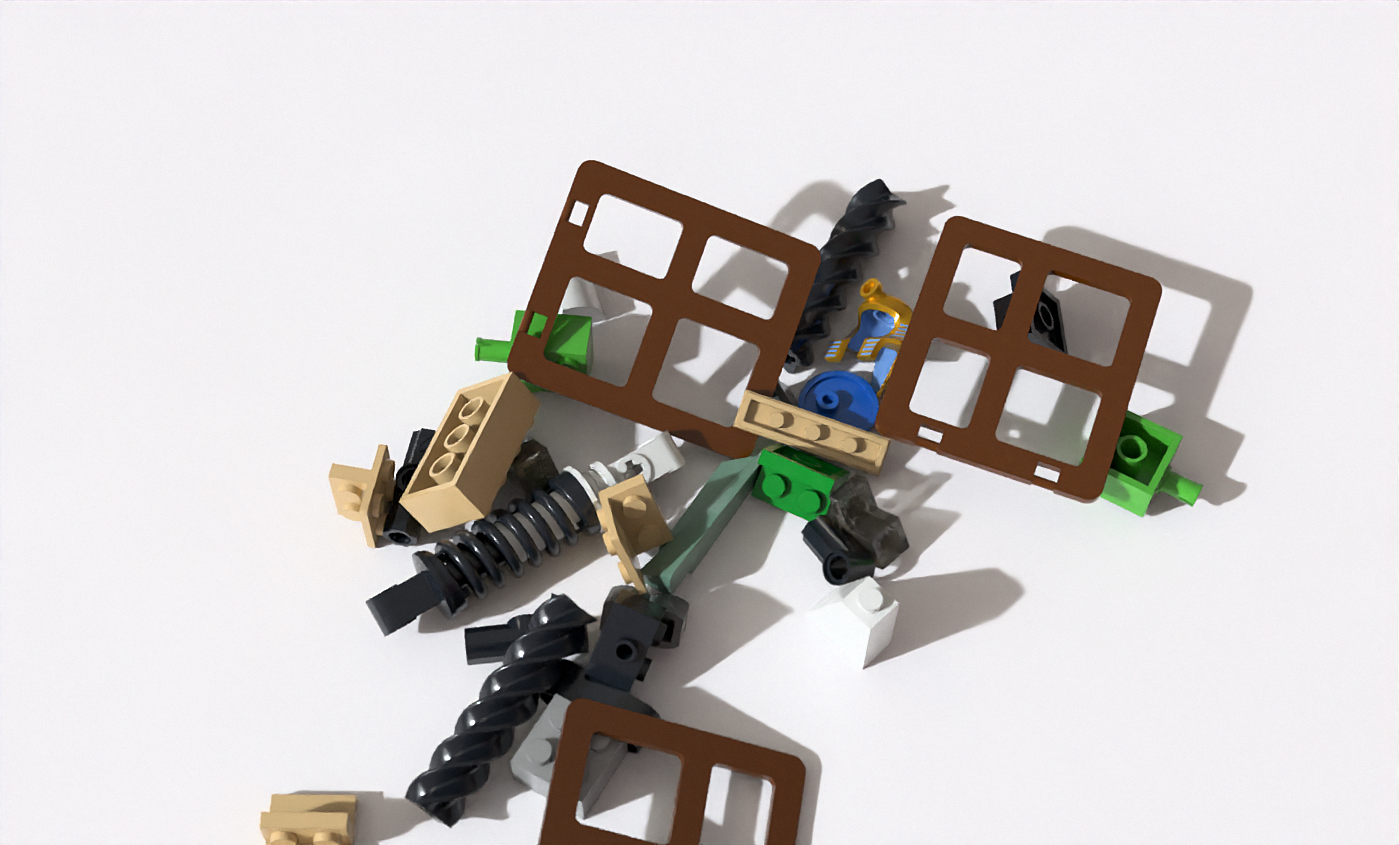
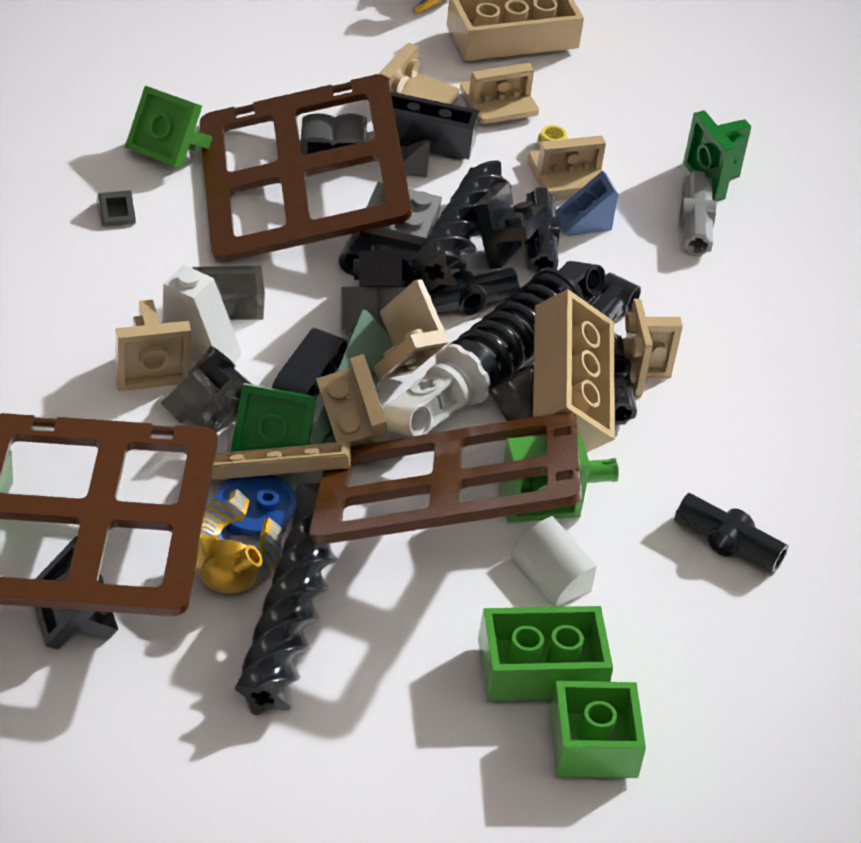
camera: 160 degrees right, 15 degrees down
none -> tan bracket [115,299,191,391]
none -> clear smoke brick [192,265,265,320]
none -> black beam [272,327,348,397]
none -> tan bracket [316,354,389,446]
none -> black bracket [475,182,548,269]
none -> bright green brick [478,606,613,701]
none -> black piece [523,187,560,273]
none -> bright green brick [550,681,646,778]
none -> medium blue slope [556,170,618,236]
none -> black piece [588,272,641,321]
none -> black piece [674,492,789,573]
none -> light grey piece [679,171,716,257]
none -> green bracket [683,110,752,201]

